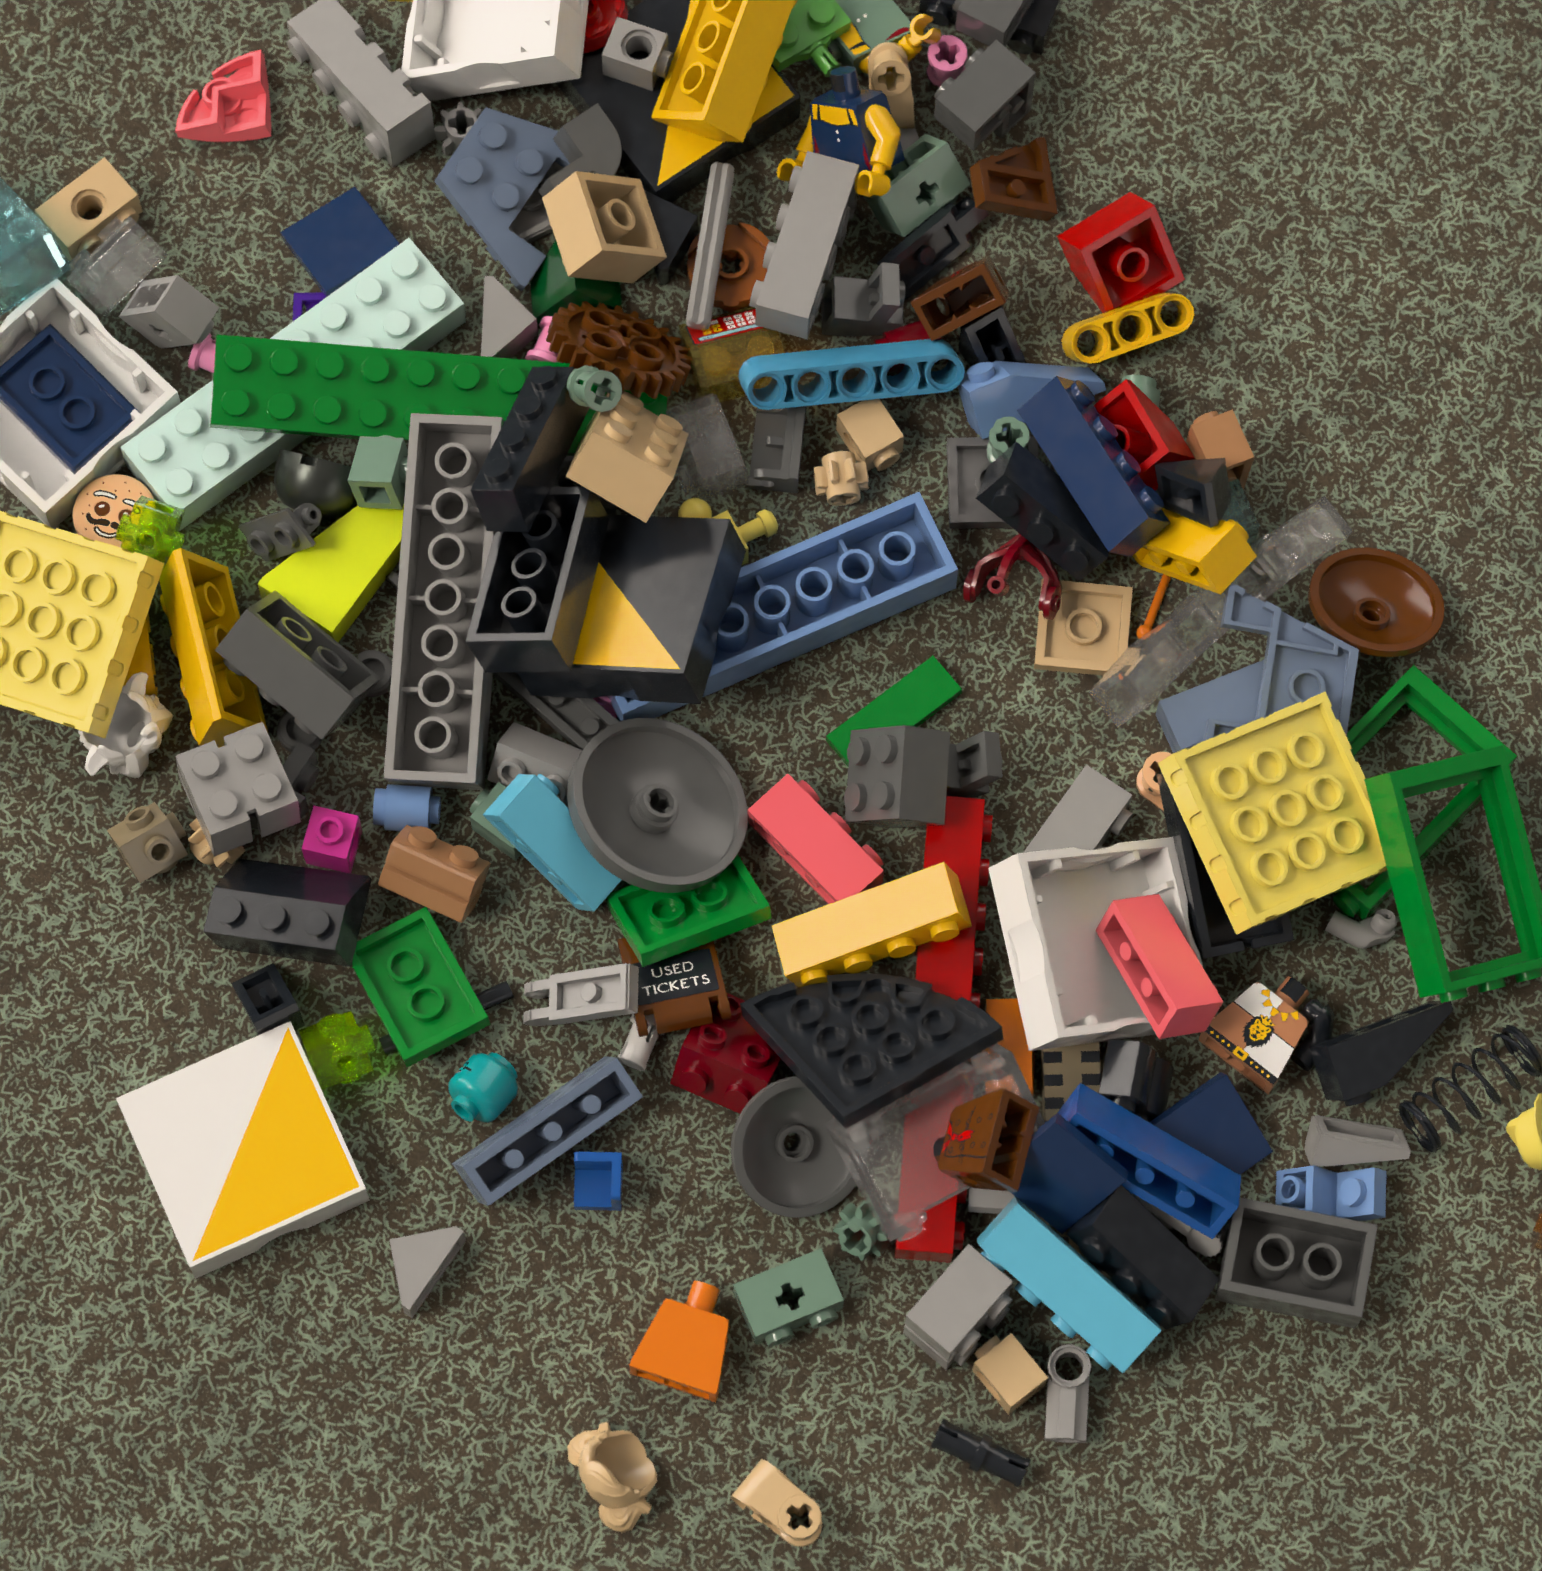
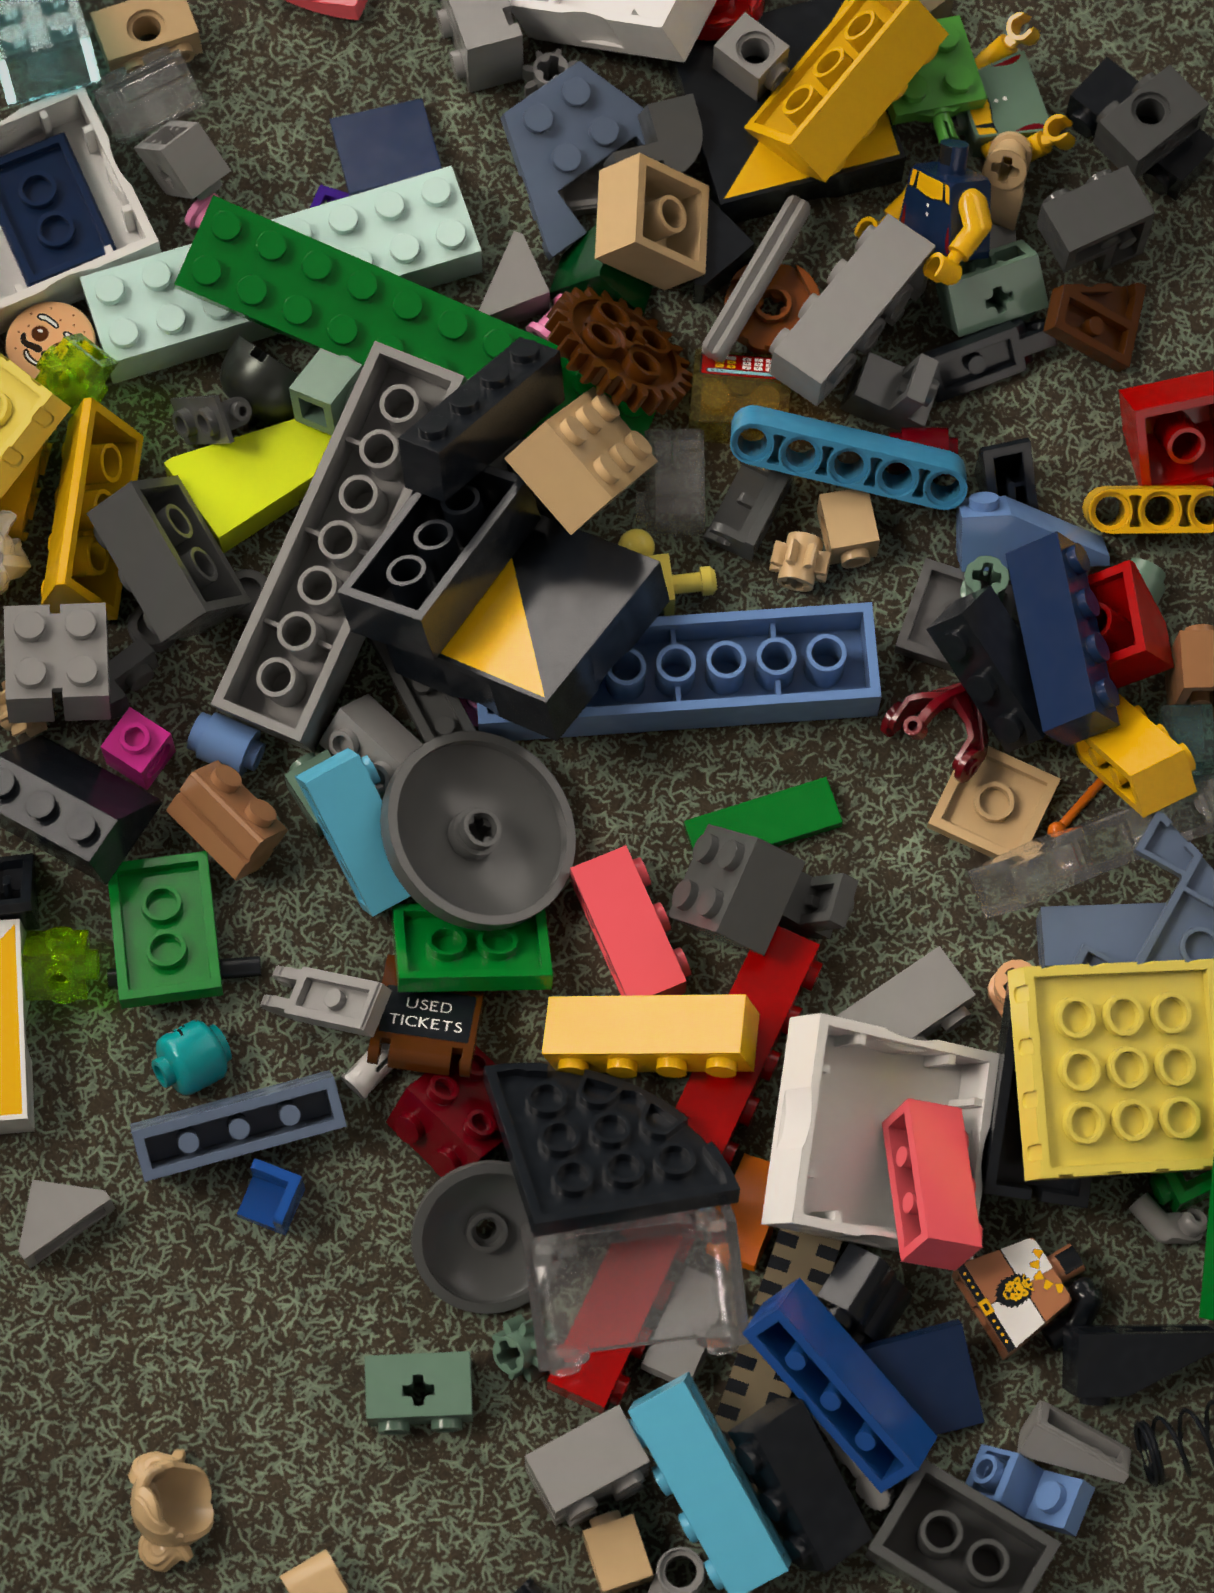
camera: 20 degrees right, 0 degrees up
sand green bush [566,365,622,412] -> none
orange torso [629,1281,729,1402] -> none
reddish brown torso [910,255,1010,341] -> none
bright pink bush [927,35,967,86] -> none
reddish brown torso [933,1088,1039,1192] -> none
dark blue tile [1010,1113,1128,1234] -> none
black slope [1155,458,1232,527] -> none

